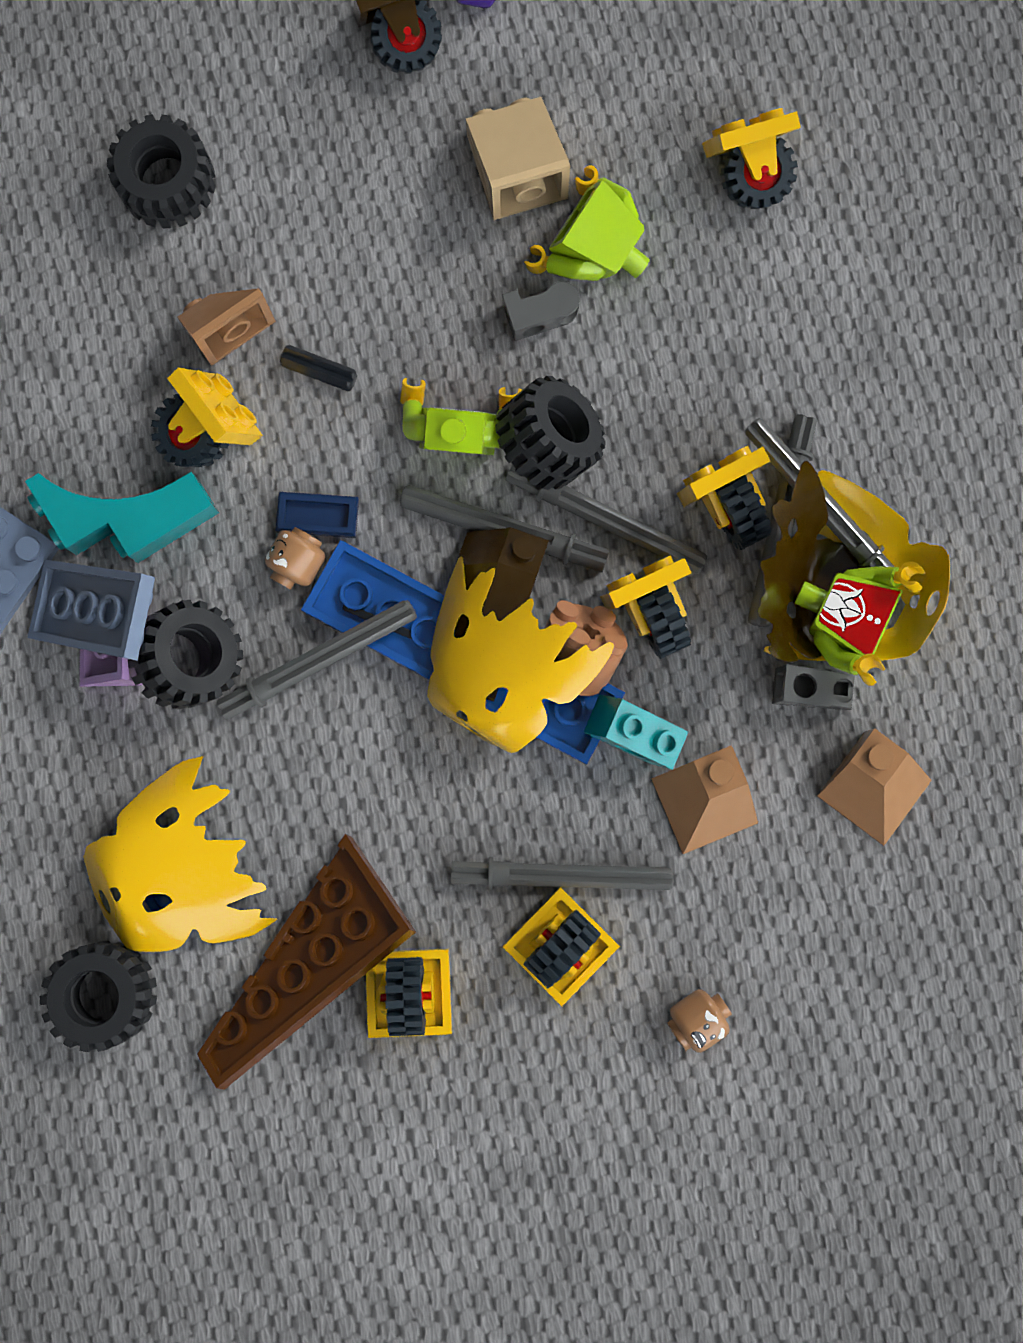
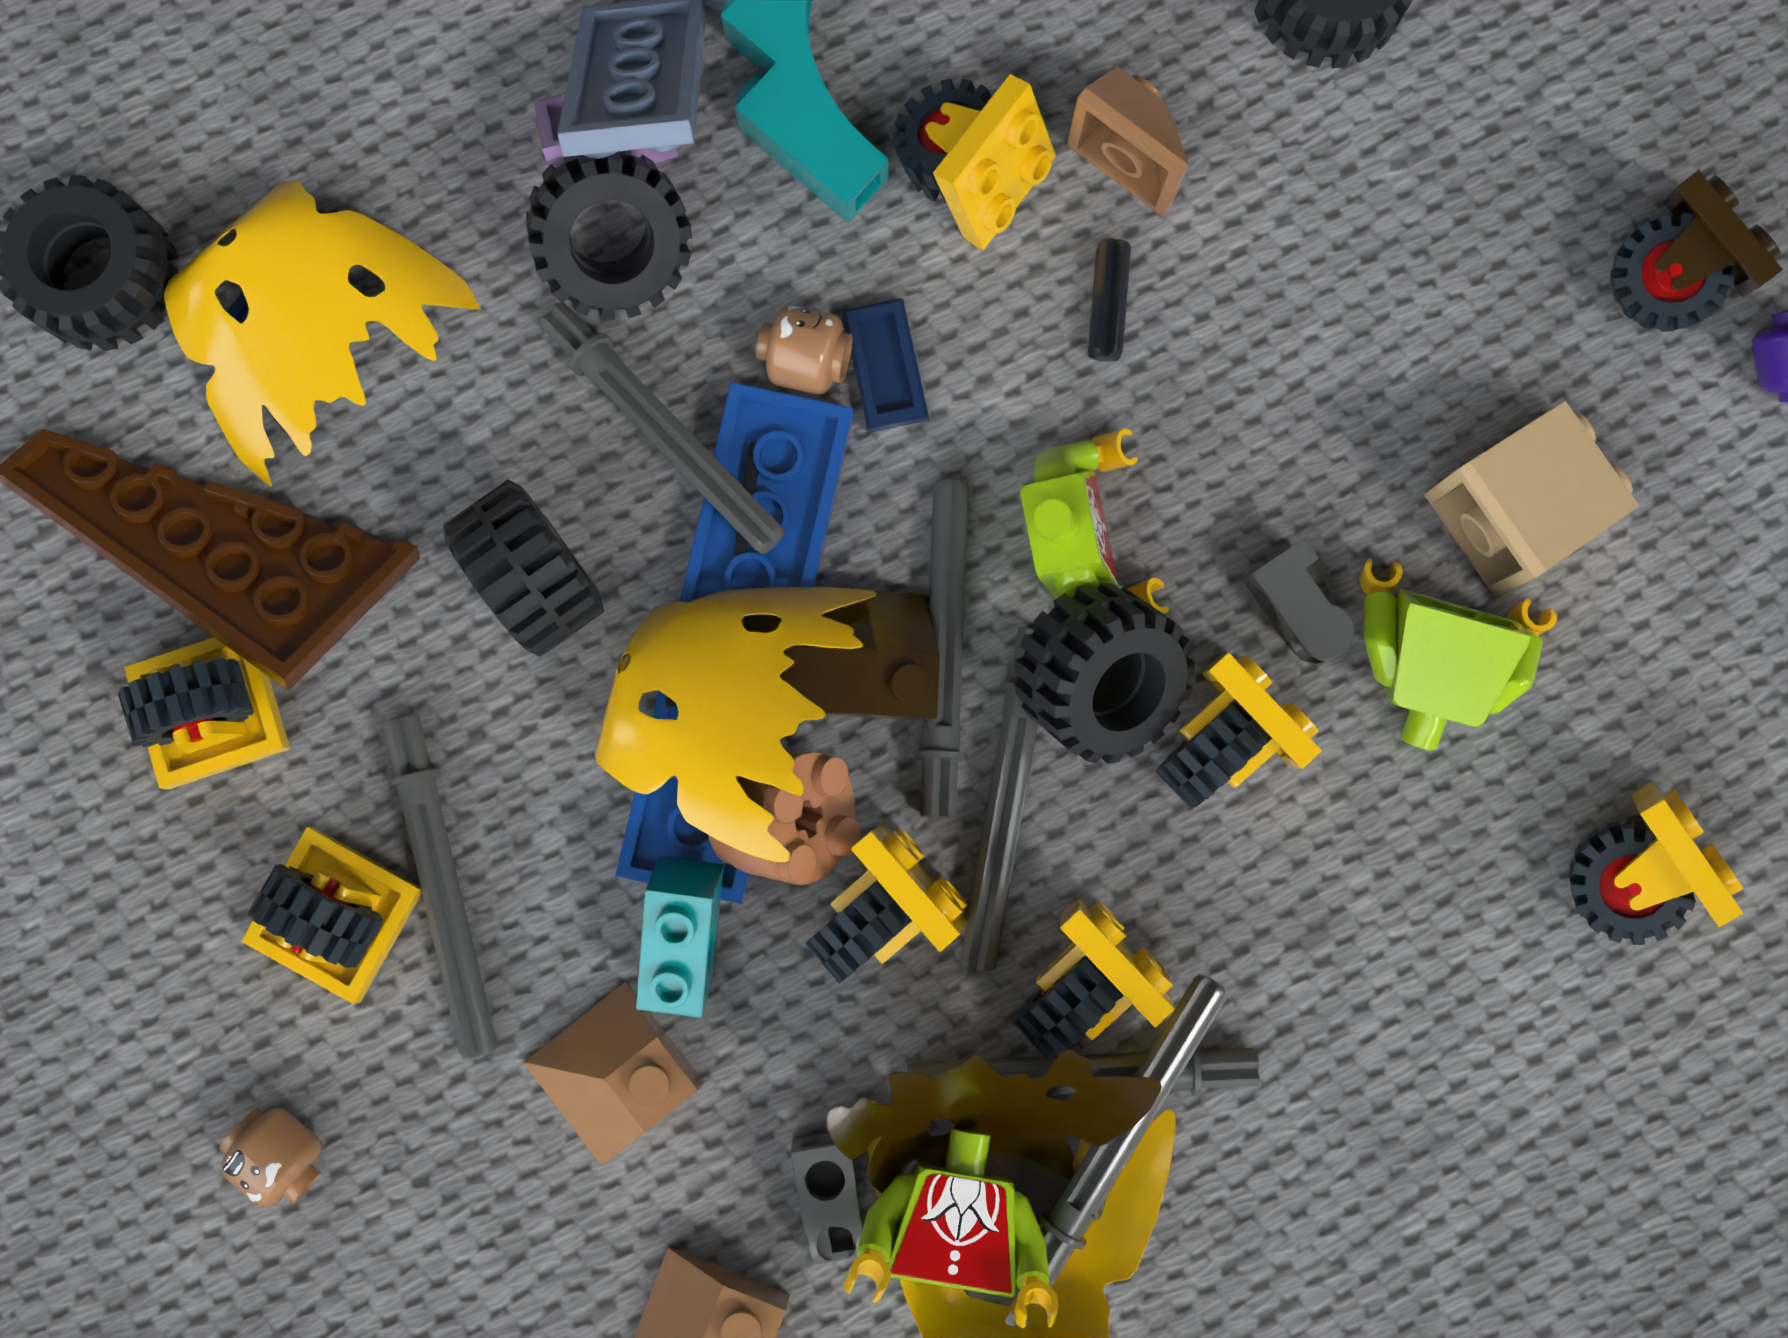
camera: 70 degrees right, 0 degrees up
none -> black tyre [443,479,604,657]
none -> plate [1155,653,1322,809]

